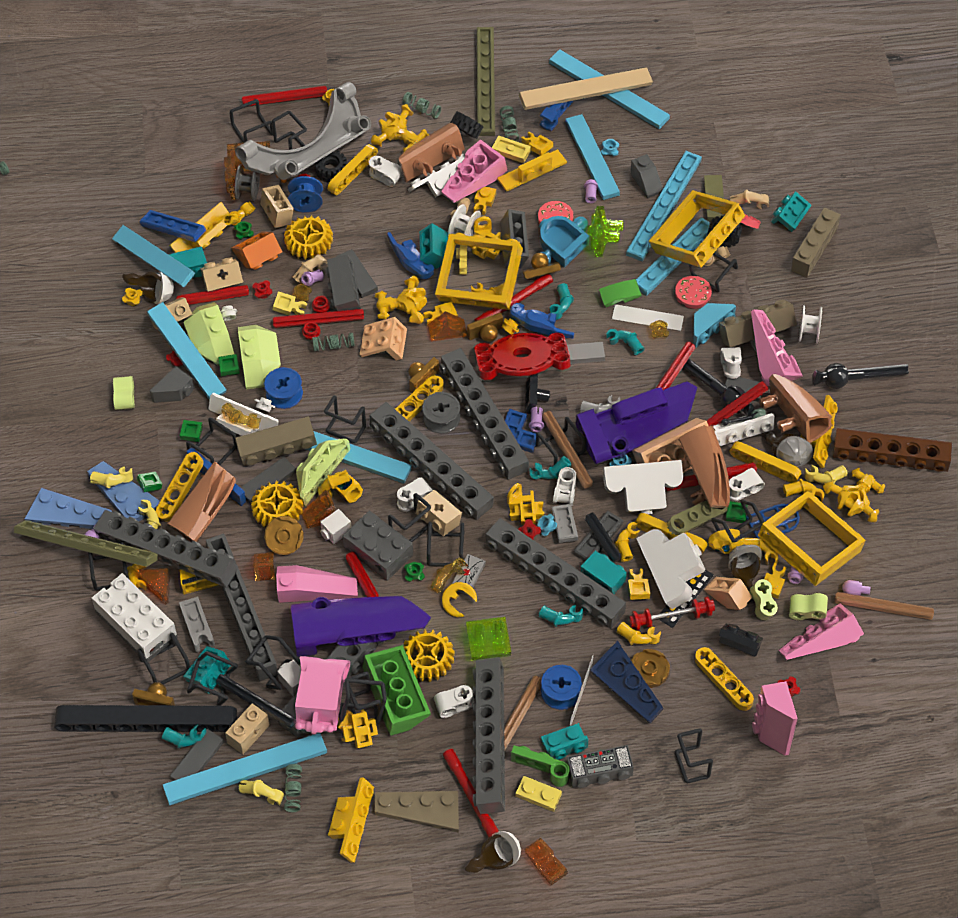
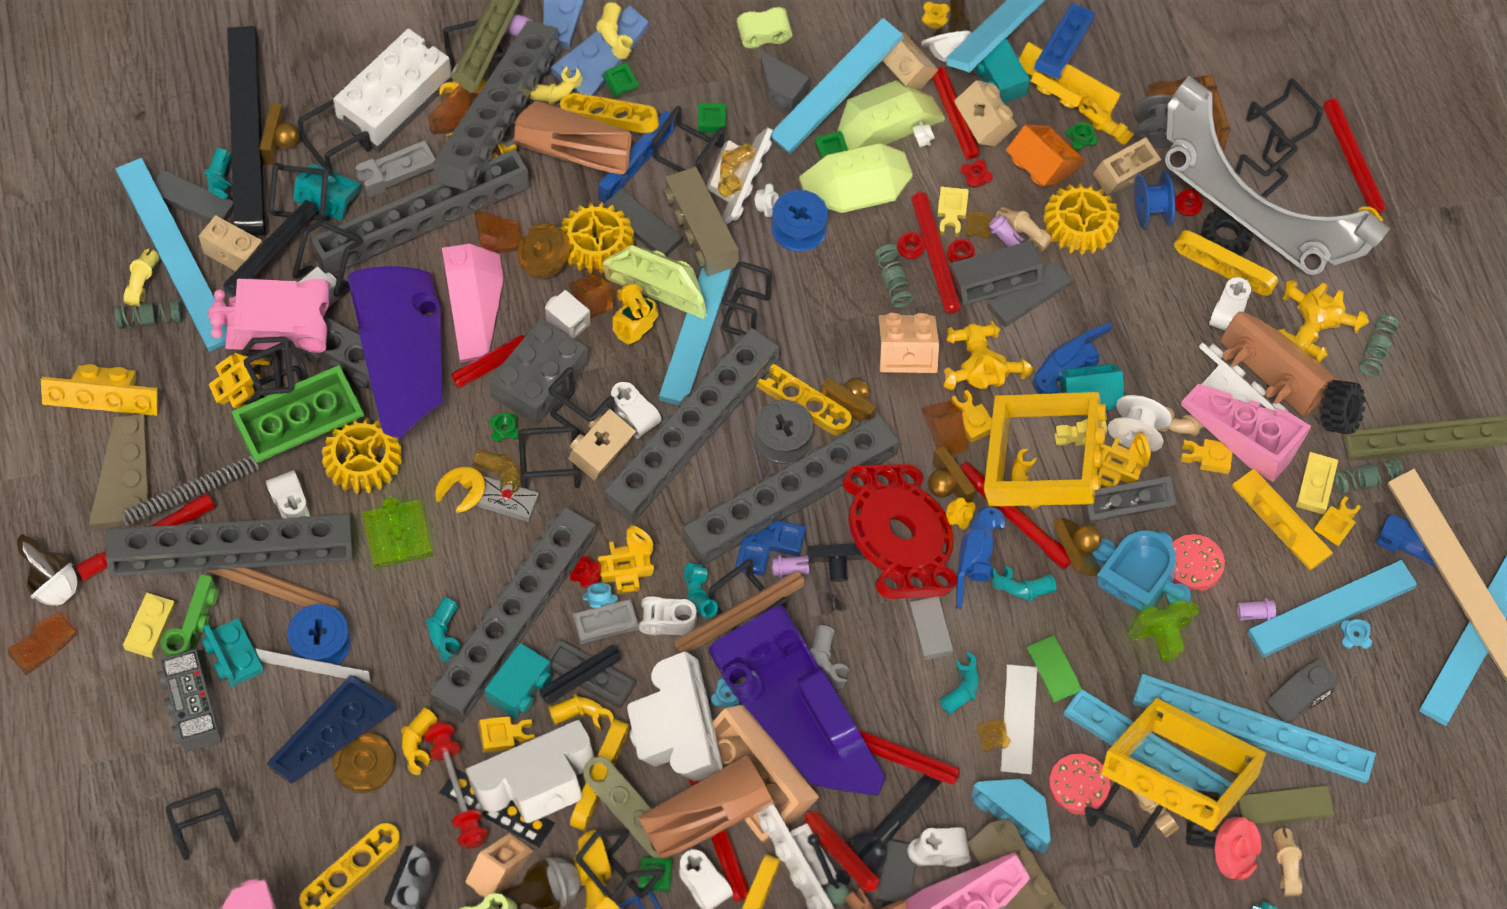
camera: 80 degrees right, 5 degrees up
none -> light grey piece [122,456,259,526]

